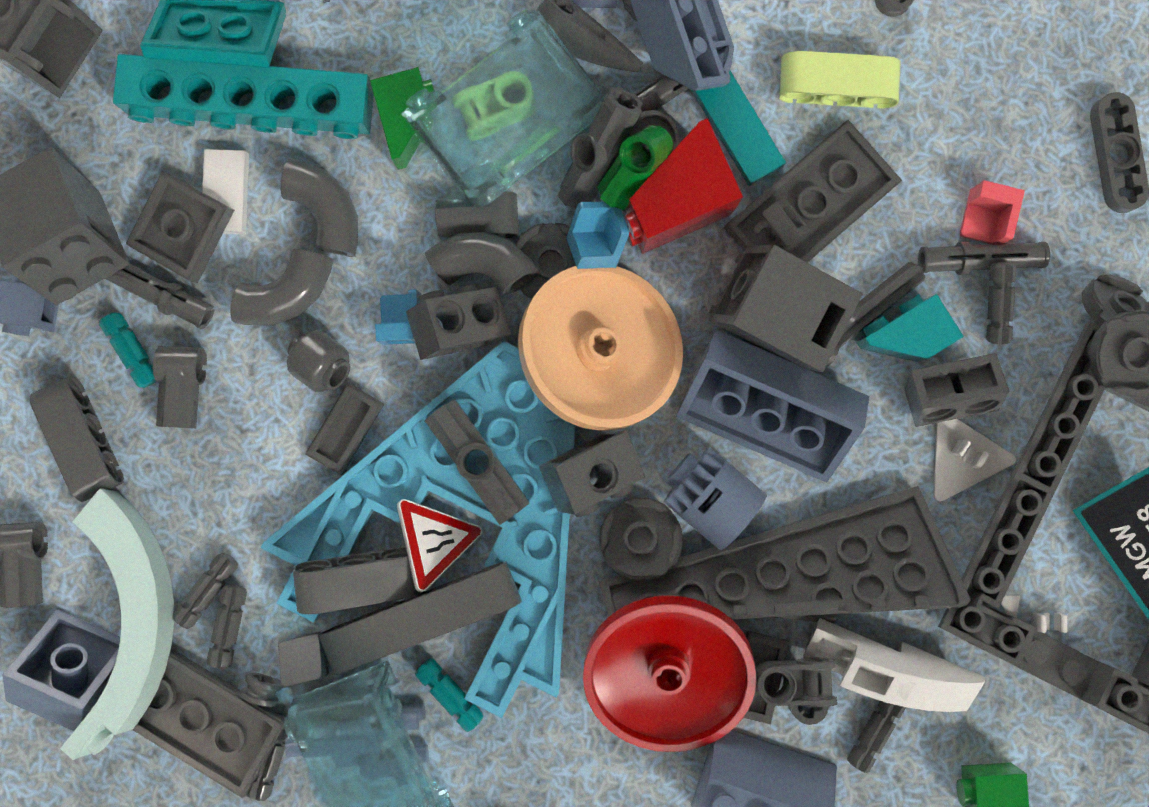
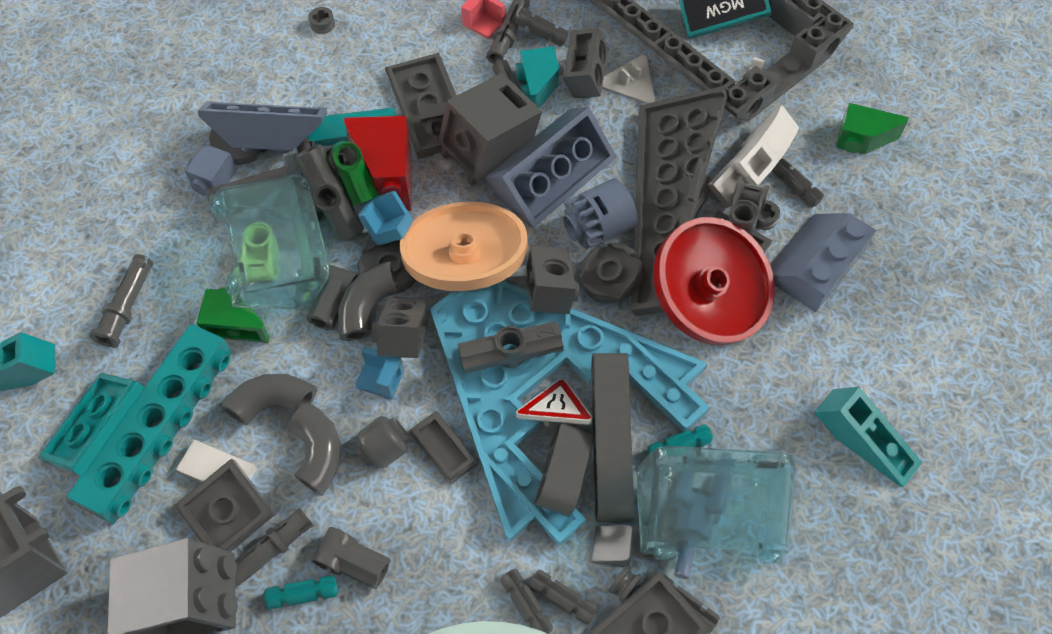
camera: 70 degrees left, 25 degrees down
yellowish green beam [779,51,901,109] -> none

